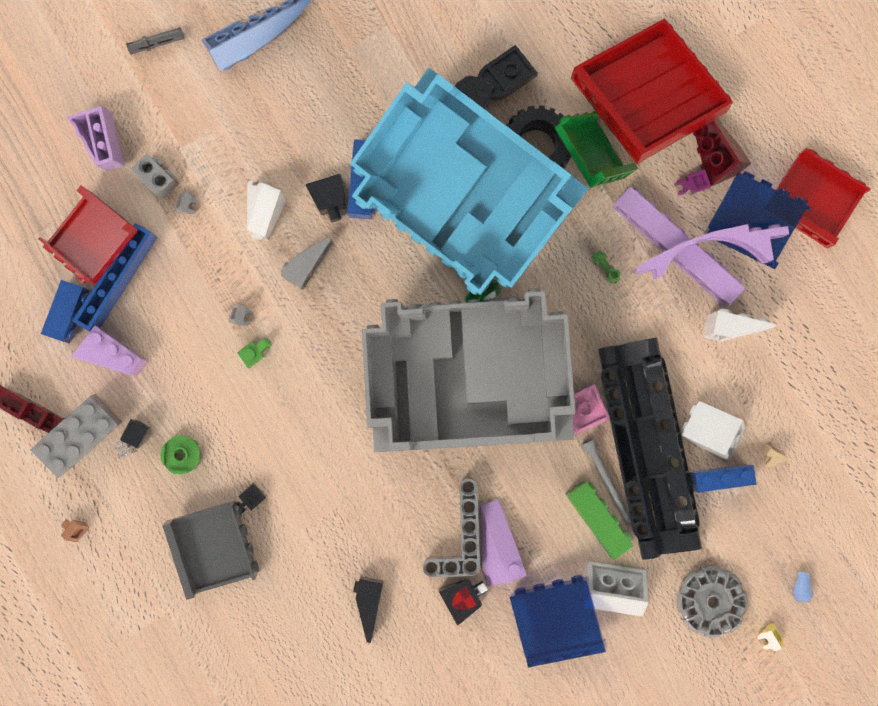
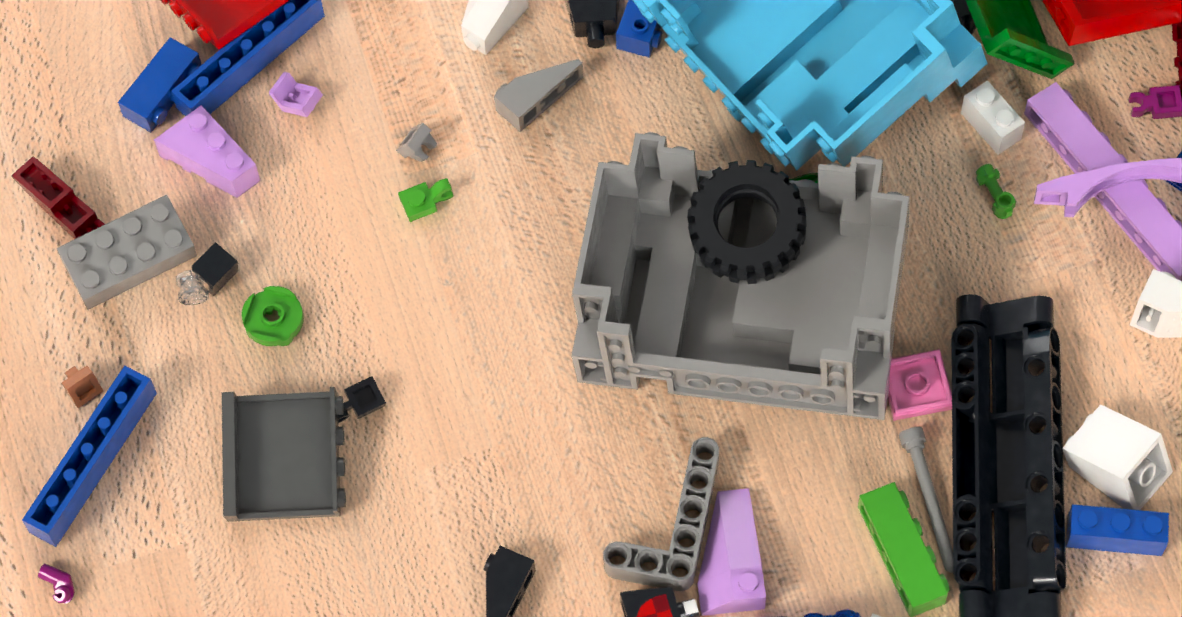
camera: 20 degrees right, 20 degrees down
none -> blue brick [22,365,157,547]
none -> magenta arm [38,564,75,604]
none -> lavender bracket [269,72,323,117]
none -> black tyre [687,160,807,284]
none -> white brick [961,80,1025,155]

